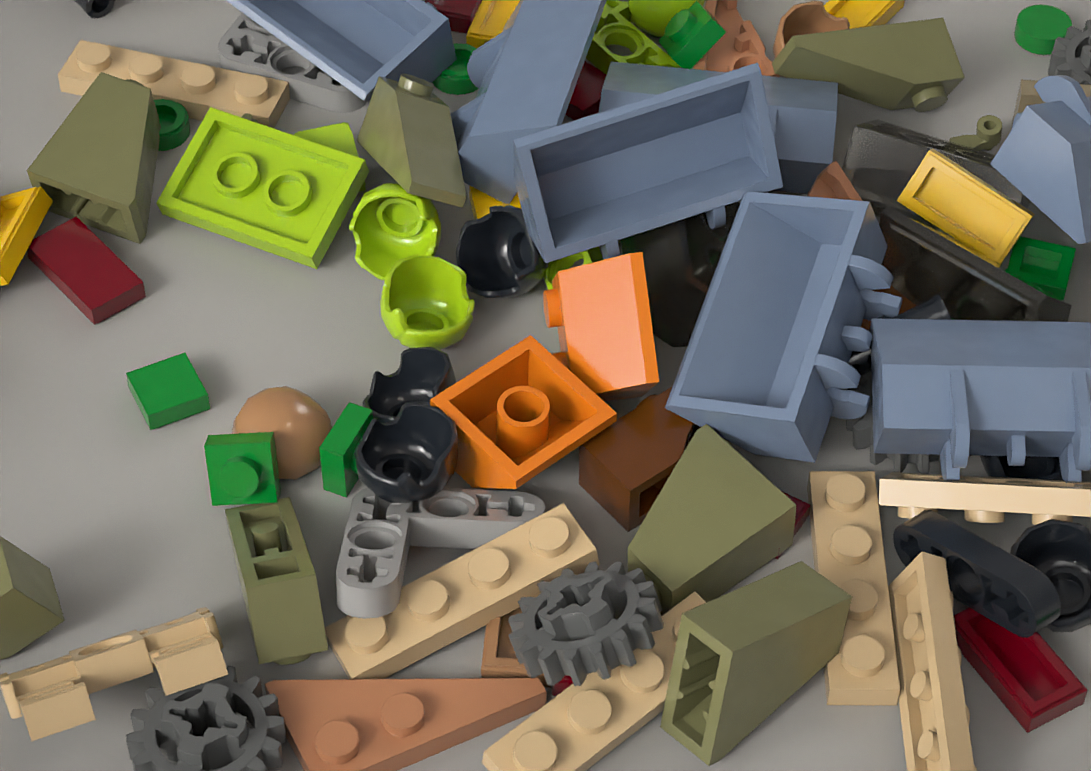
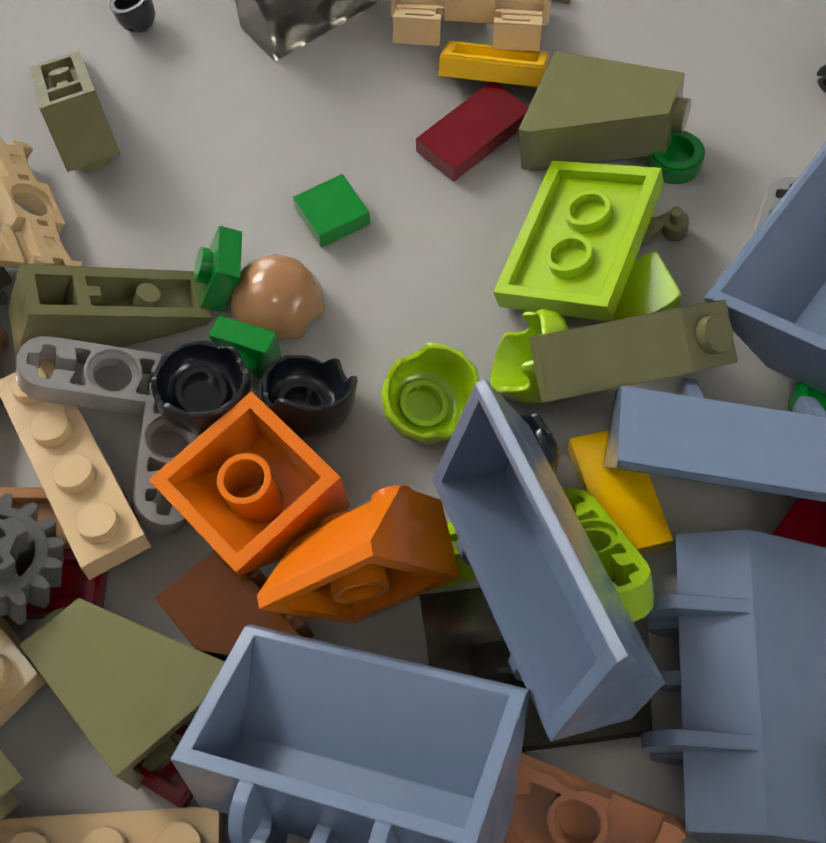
camera: 90 degrees right, 15 degrees up
tan plate [58,40,290,128] -> none

